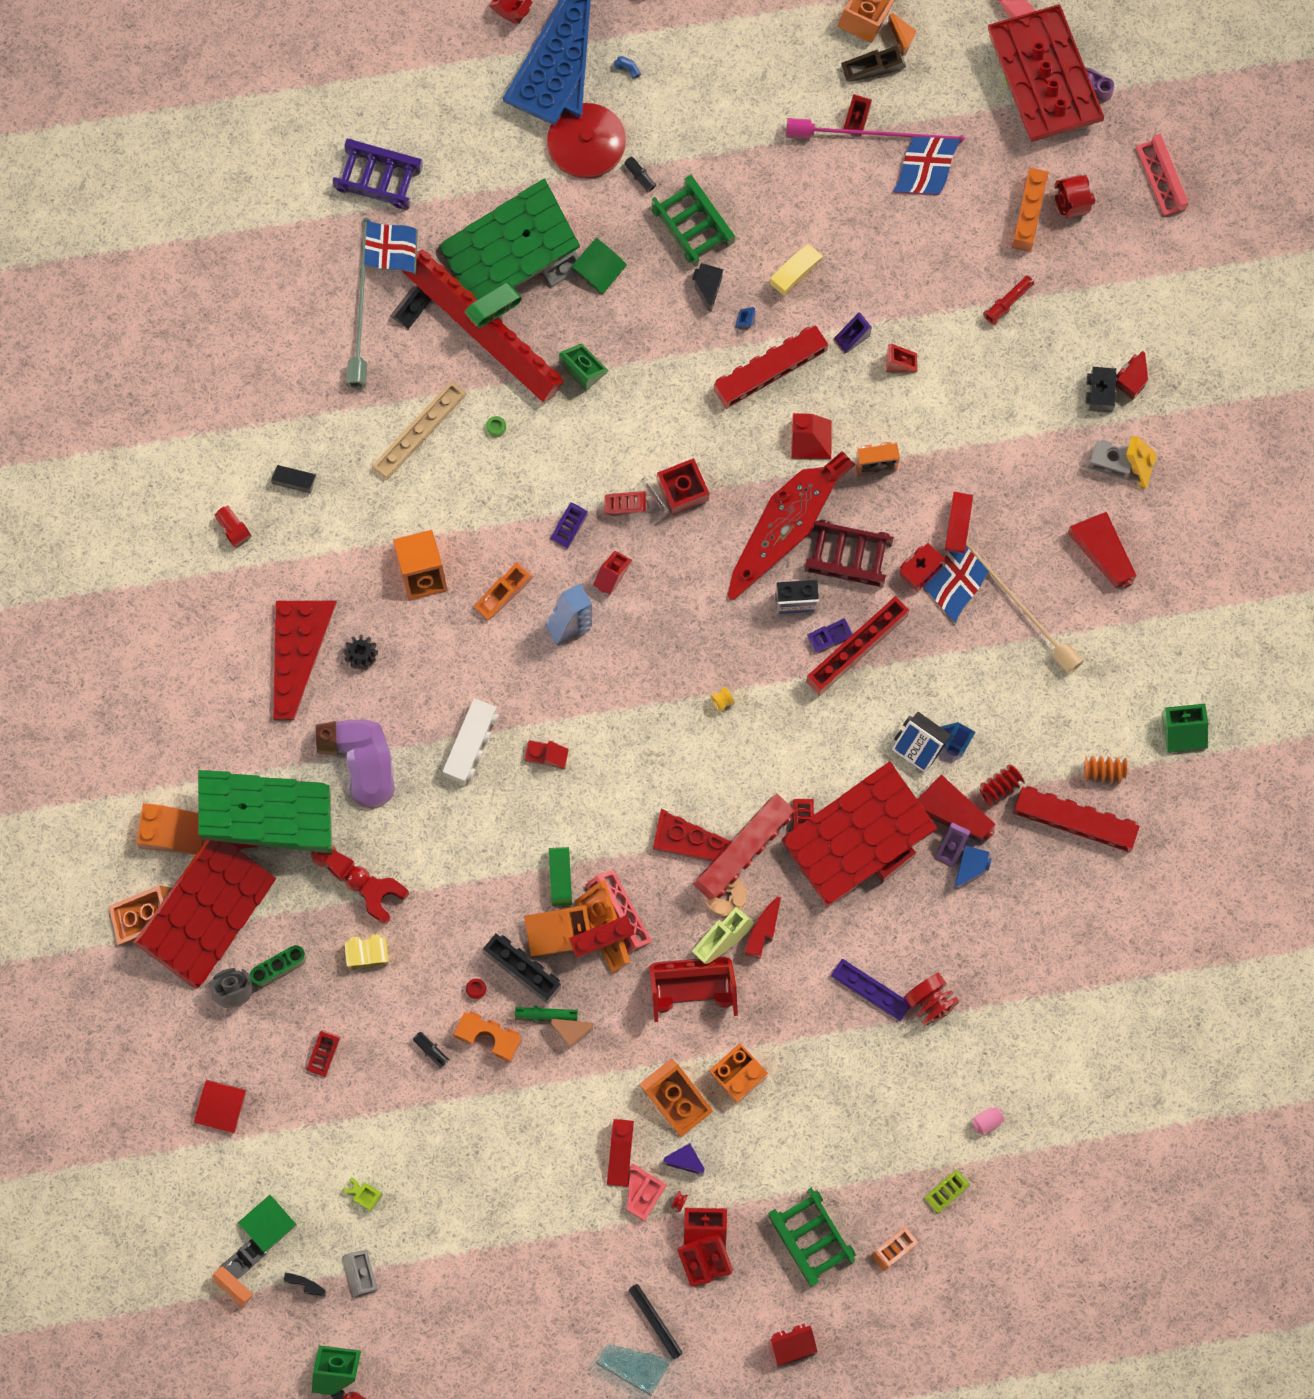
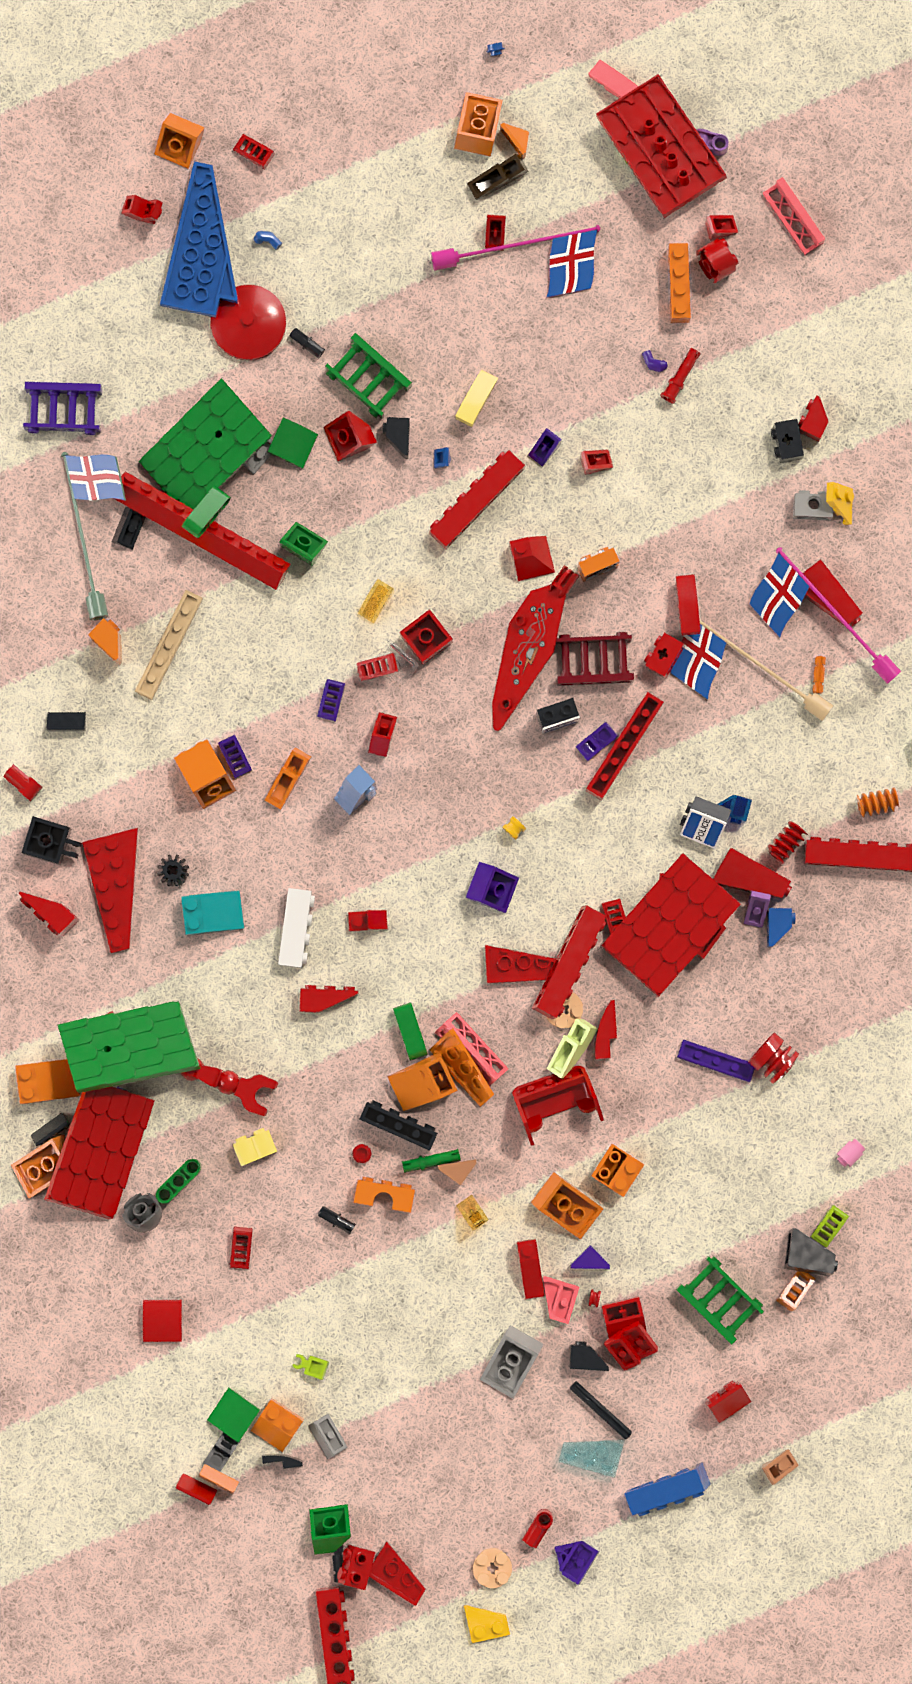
camera: 10 degrees left, 10 degrees up
medium lavender piece [316,719,395,808] -> none
bright green tile [486,416,506,437] -> none
red plate [568,915,635,958] -> none
none -> red slope [18,891,79,936]
none -> black hinge [21,816,82,866]
none -> black slope [31,1113,70,1146]
none -> orange slope [88,618,122,666]
none -> red slope [175,1474,217,1505]
none -> teal slope [181,890,245,936]
none -> dark purple slope [218,735,252,778]
none -> orange slope [250,1398,304,1452]
none -> red slope [300,985,359,1013]
none -> red slope [323,411,377,461]
none -> clear yellow slope [358,579,394,624]
none -> clear yellow slope [456,1195,489,1231]
none -> dark purple slope [465,862,519,913]
none -> light grey slope [480,1325,544,1399]
none -> black slope [569,1341,609,1371]
none -> dark purple arm [642,350,668,372]
none -> red slope [705,215,738,241]
none -> flag [750,547,901,684]
none -> slope [784,1228,838,1276]
none -> orange axle [812,656,826,694]

